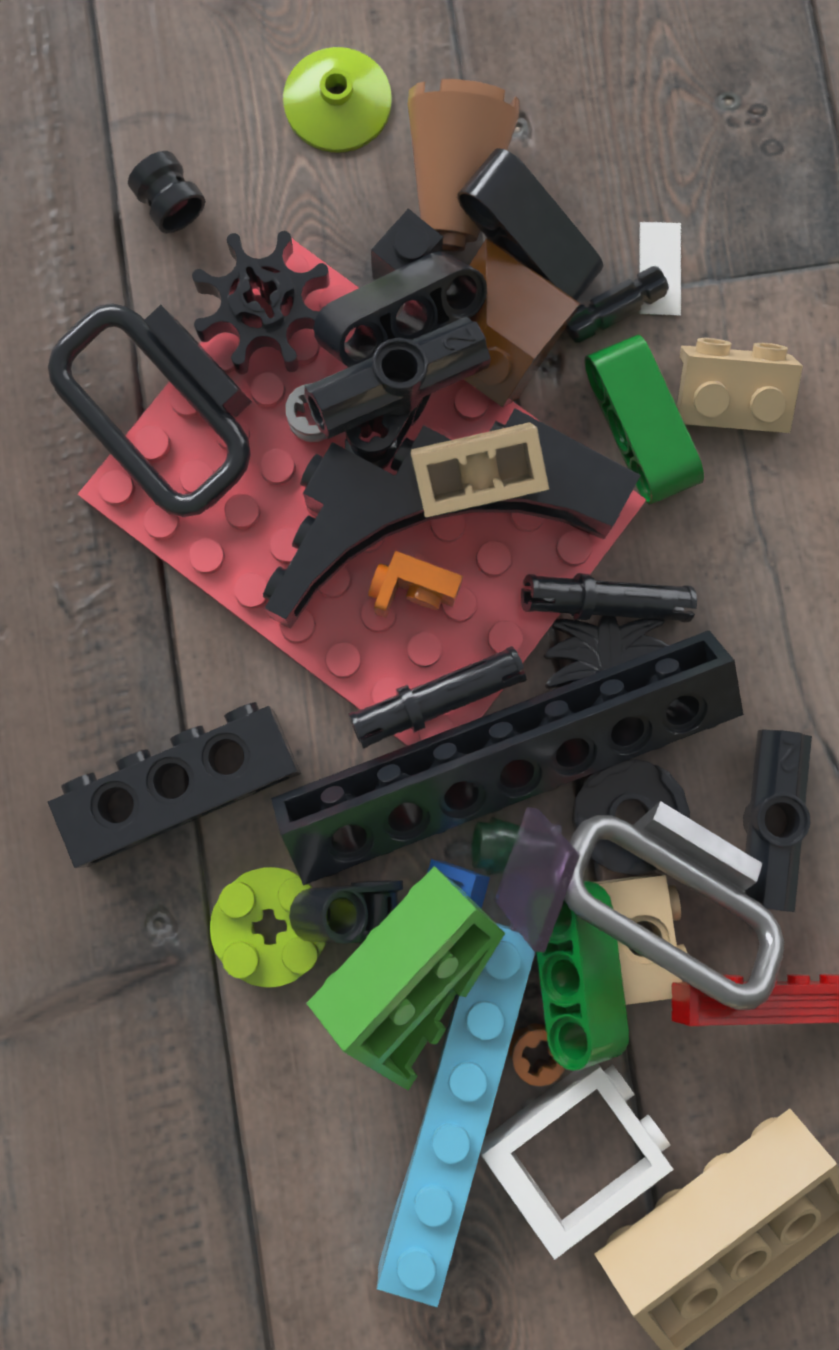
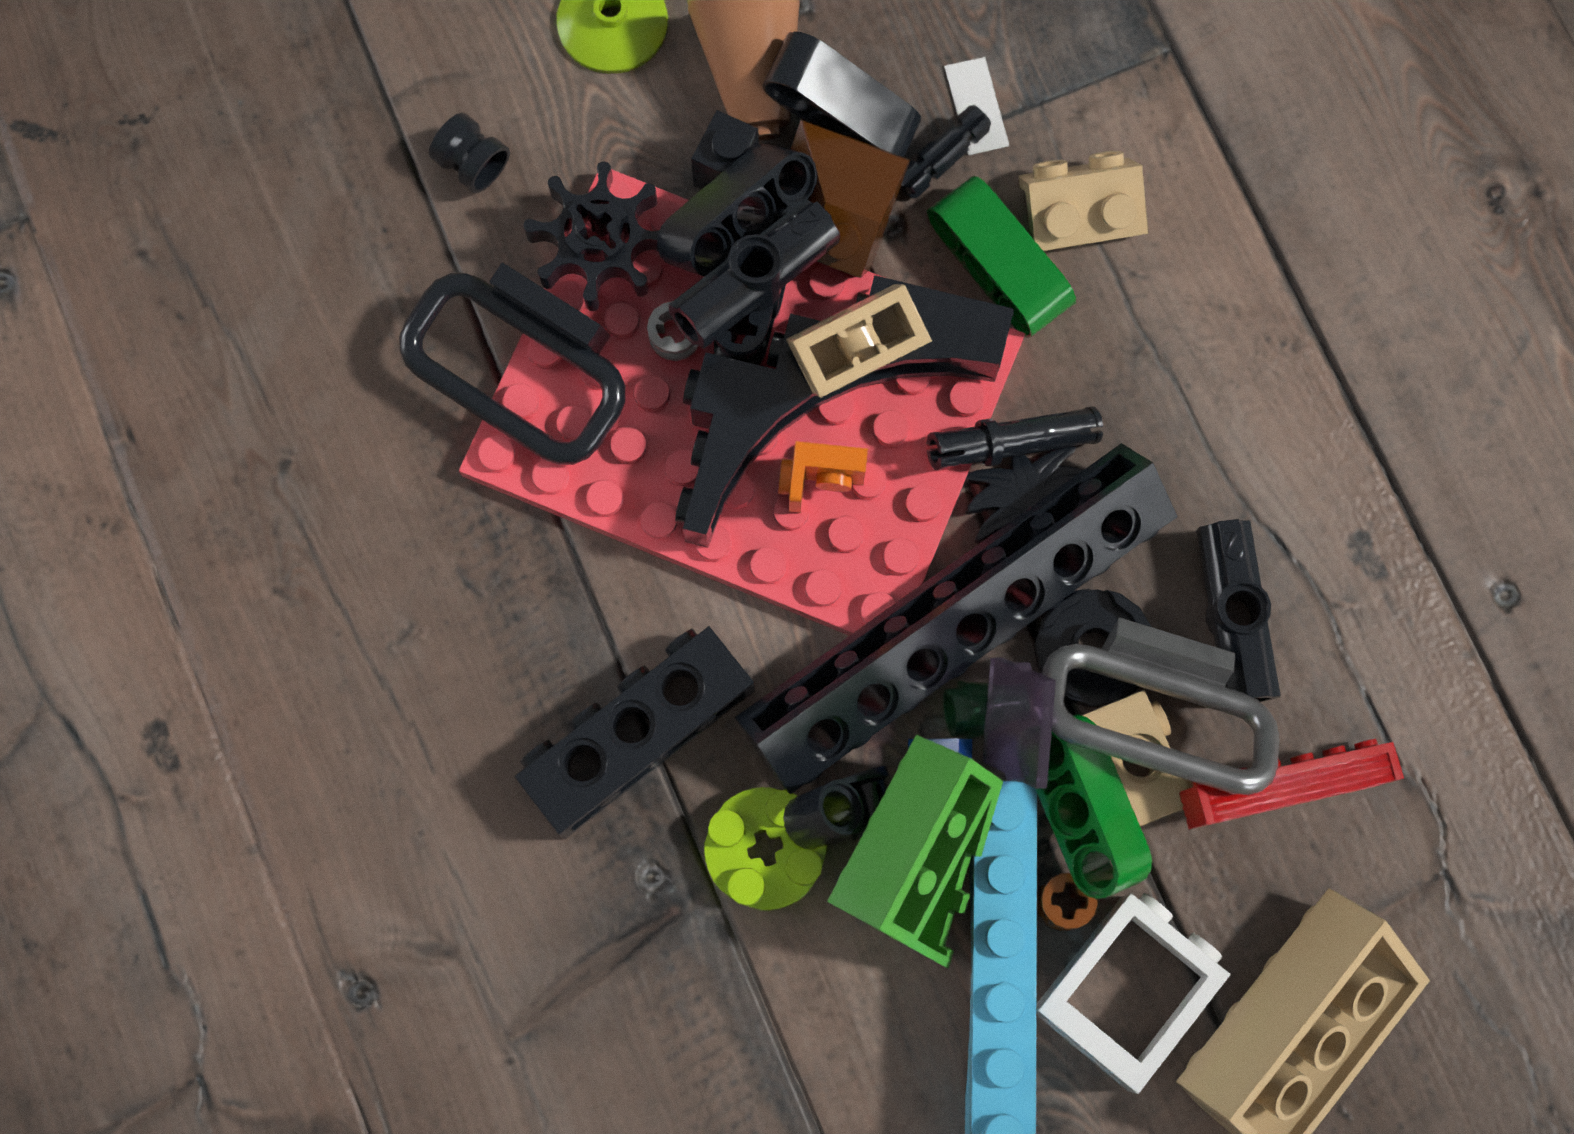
camera: 10 degrees left, 5 degrees down
black pin [348,646,527,749] -> none

